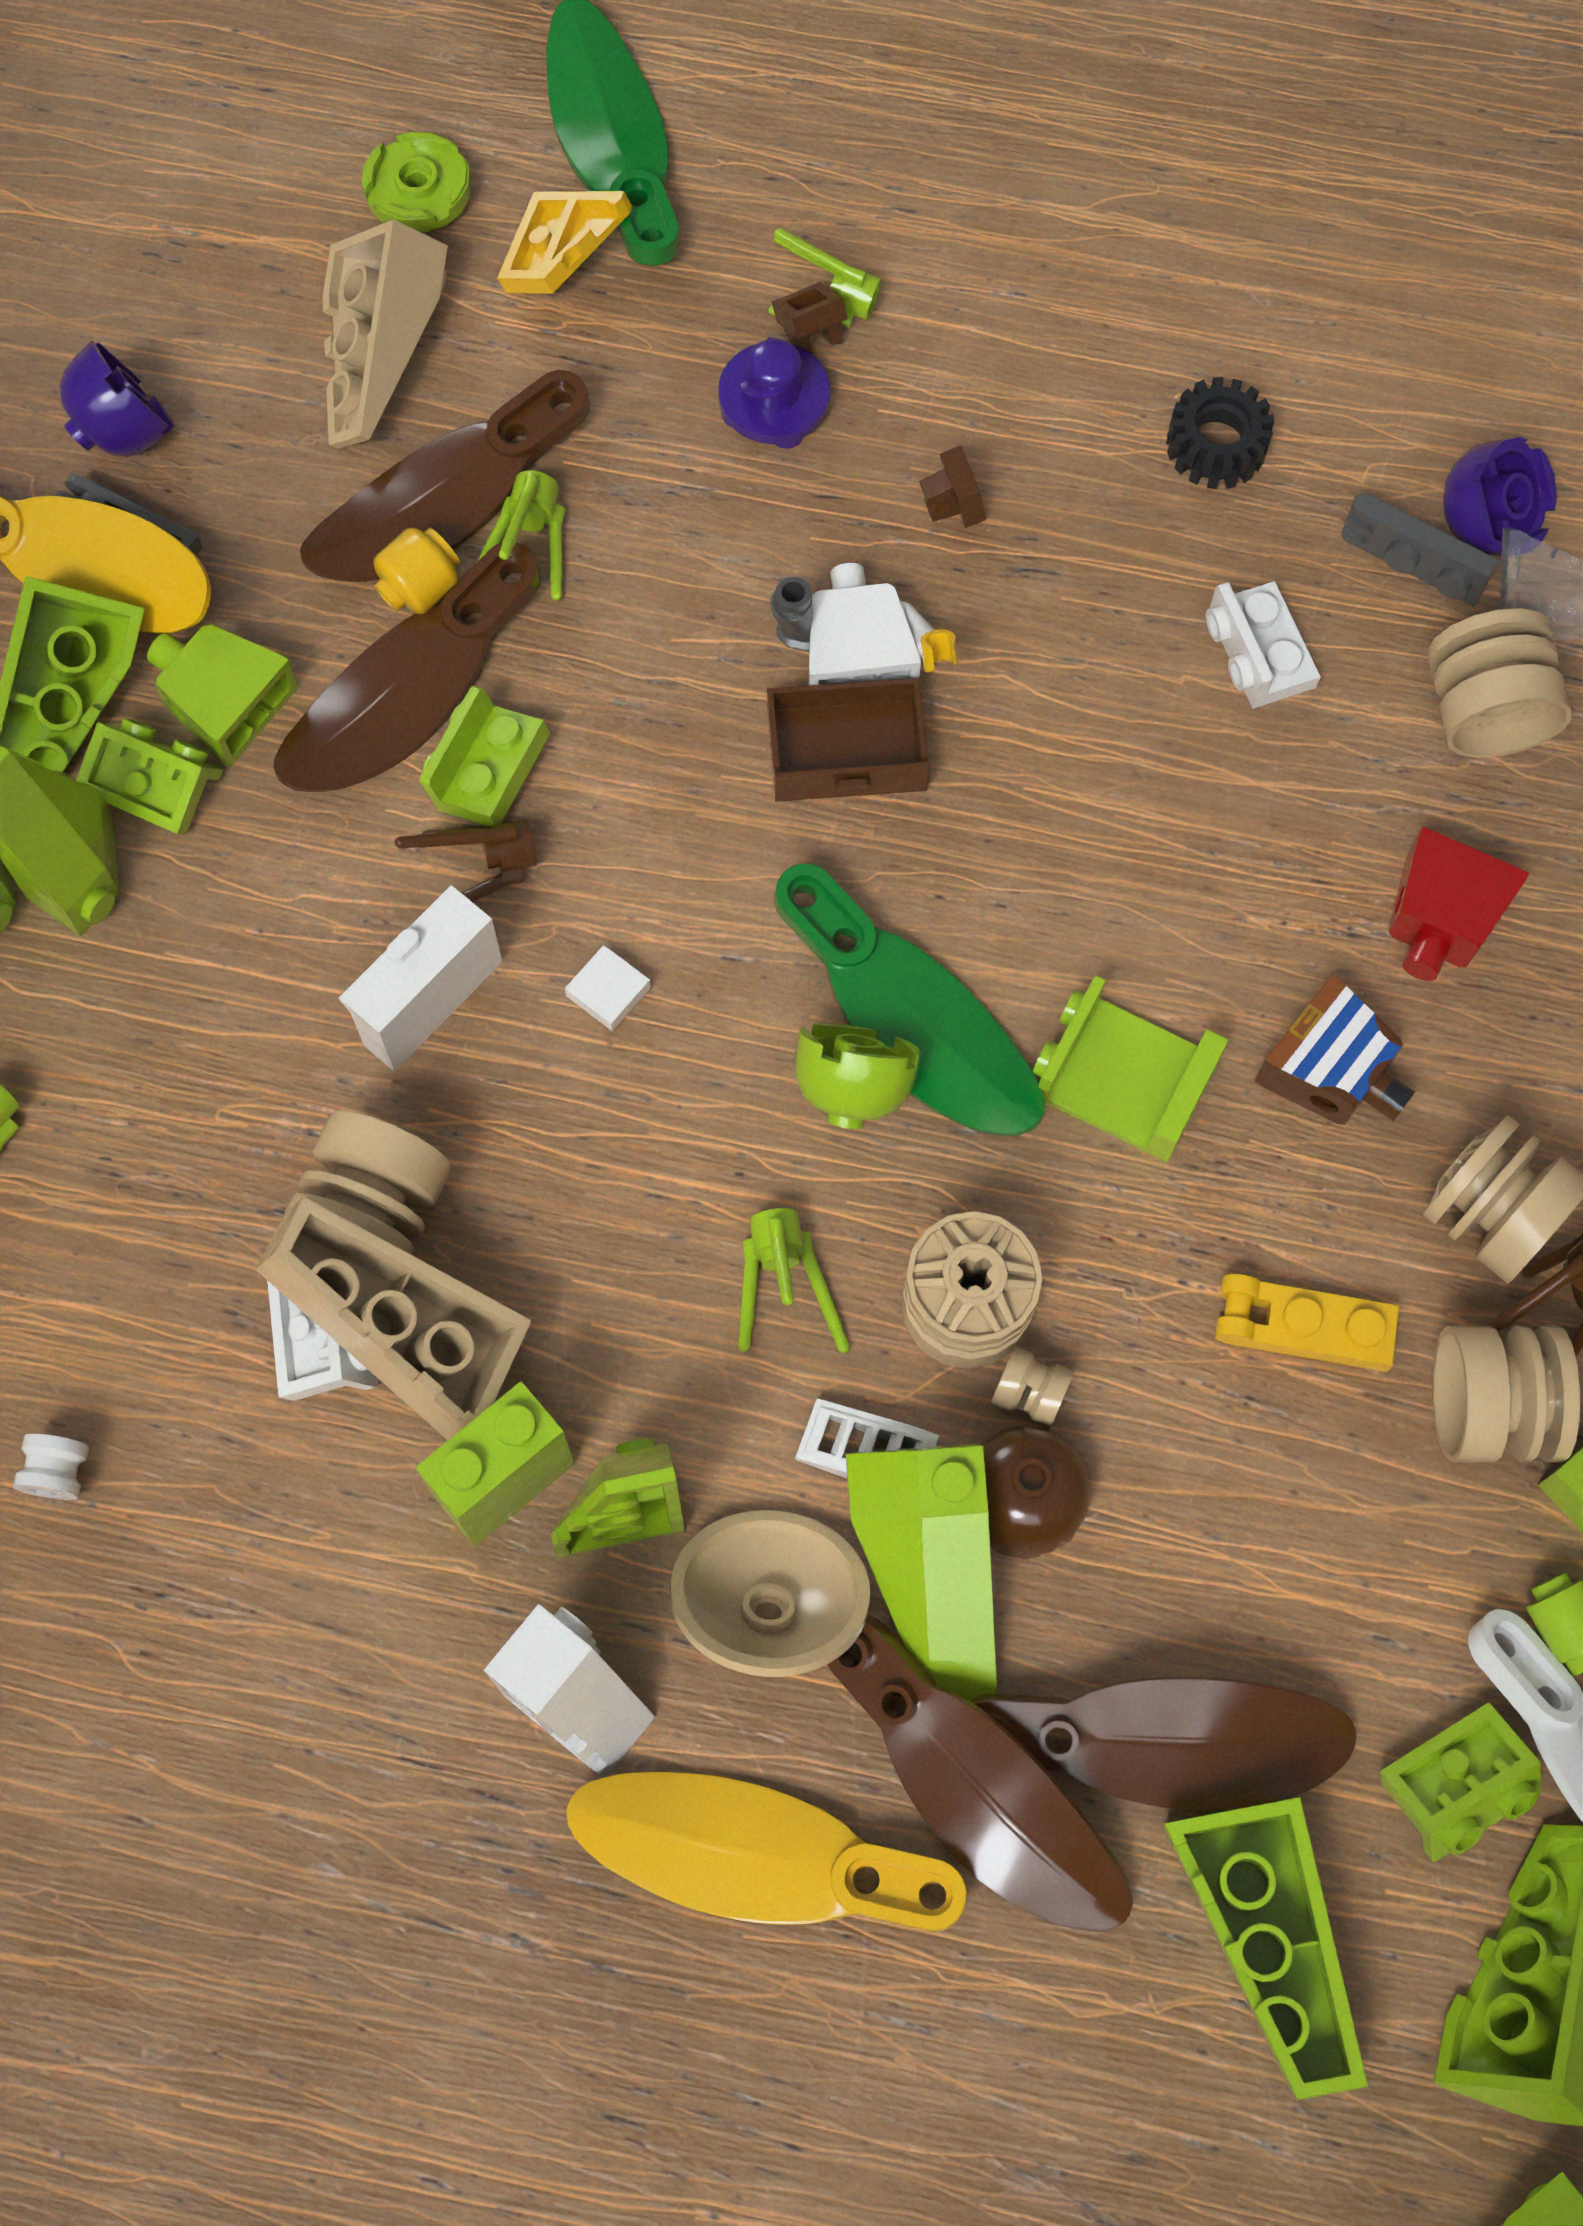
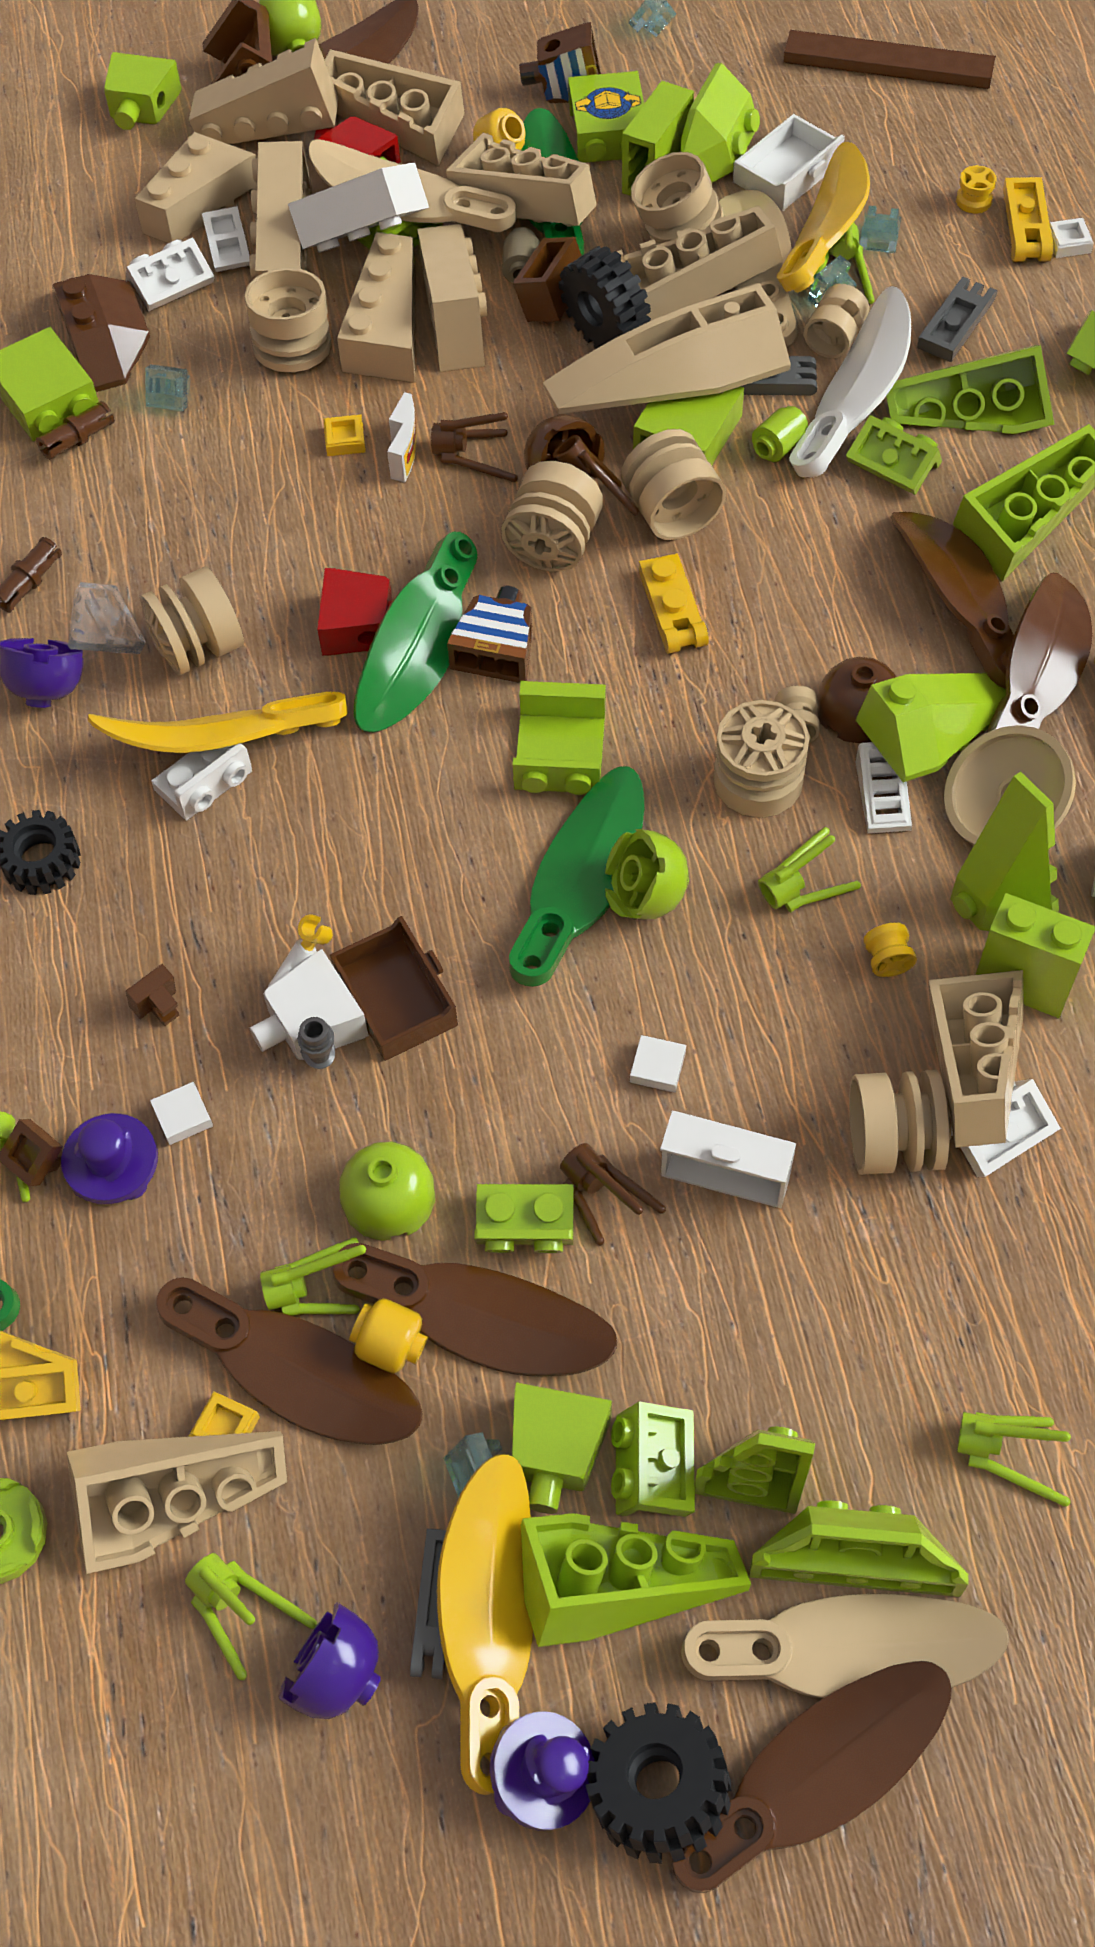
camera: 110 degrees left, 10 degrees down
dark grey hinge [1342,493,1499,607] -> none
none -> yellow plant [87,691,348,753]
none -> white tile [150,1082,213,1145]
none -> lime plant [185,1553,317,1681]
none -> yellow tile [189,1391,260,1437]
none -> lime cylinder [339,1141,435,1241]
none -> green plant [353,531,478,733]
none -> clear light blue tile [443,1432,502,1499]
none -> yellow wheel [863,923,917,977]

